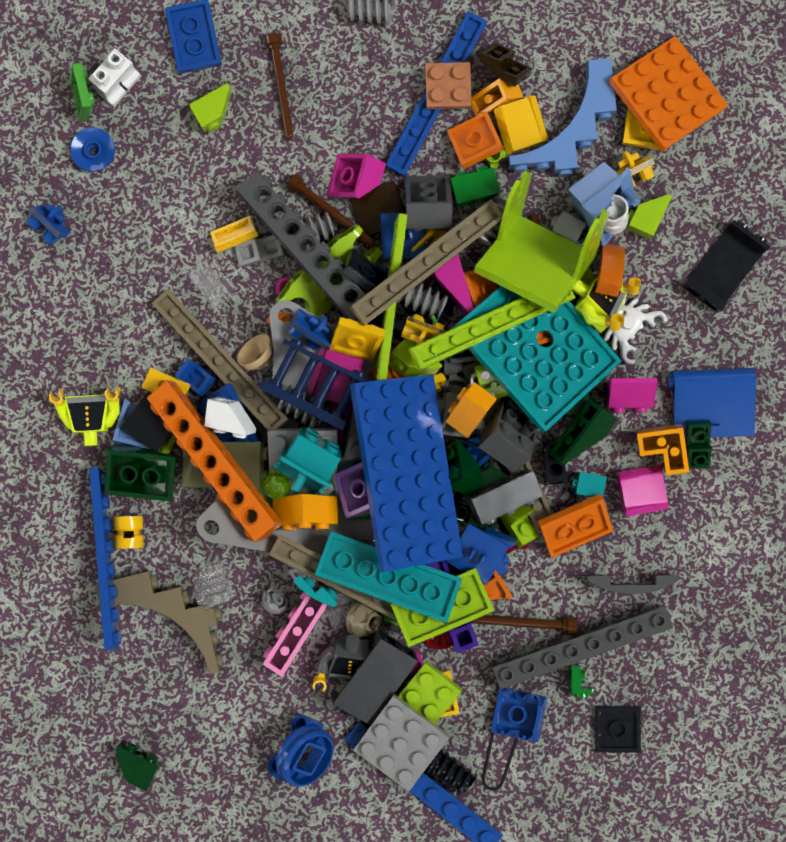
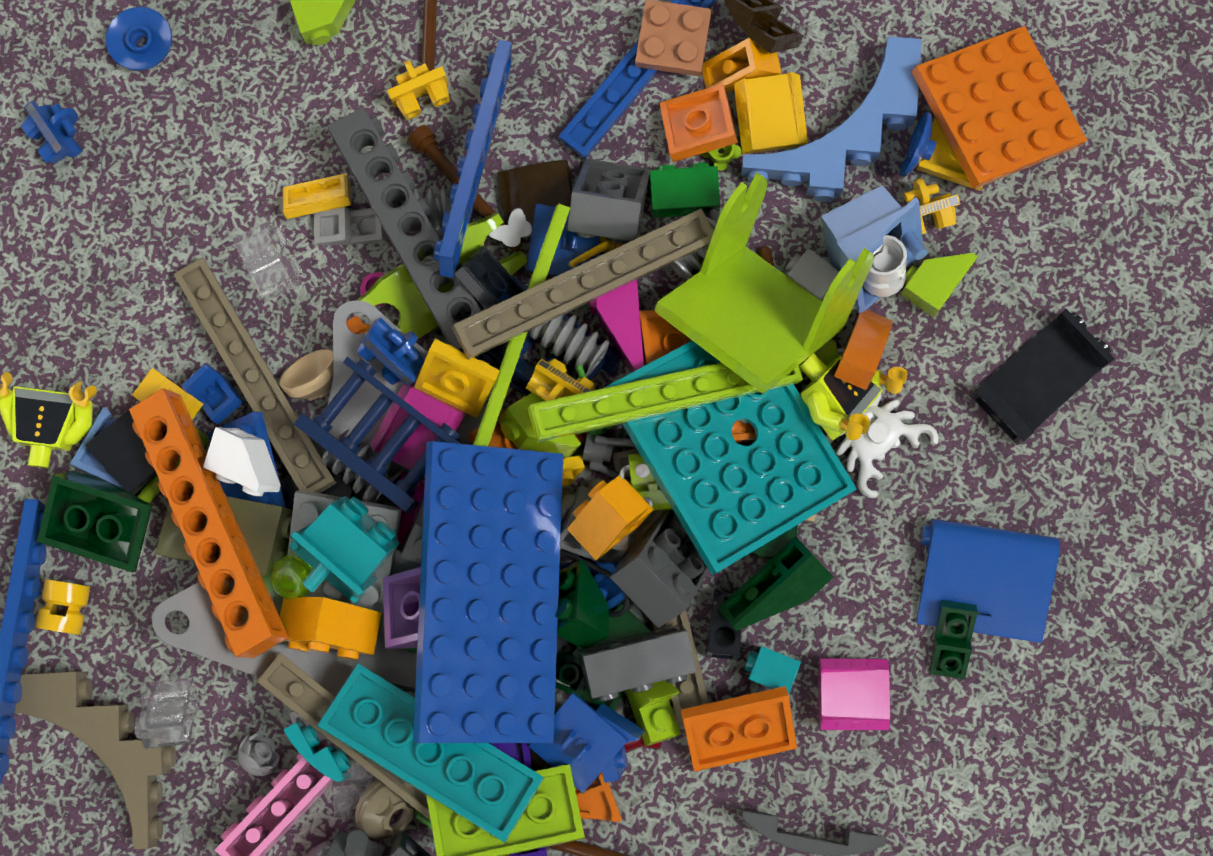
camera: 20 degrees right, 5 degrees down
dark pink slope [326,154,386,198] -> none
dark pink slope [605,378,658,413] -> none
light orange brick [637,423,689,475] -> none
none -> yellow hips [387,60,450,120]
none -> blue plate [434,40,512,278]
none -> white sticker [489,208,532,247]
none -> blue dish [899,112,936,177]

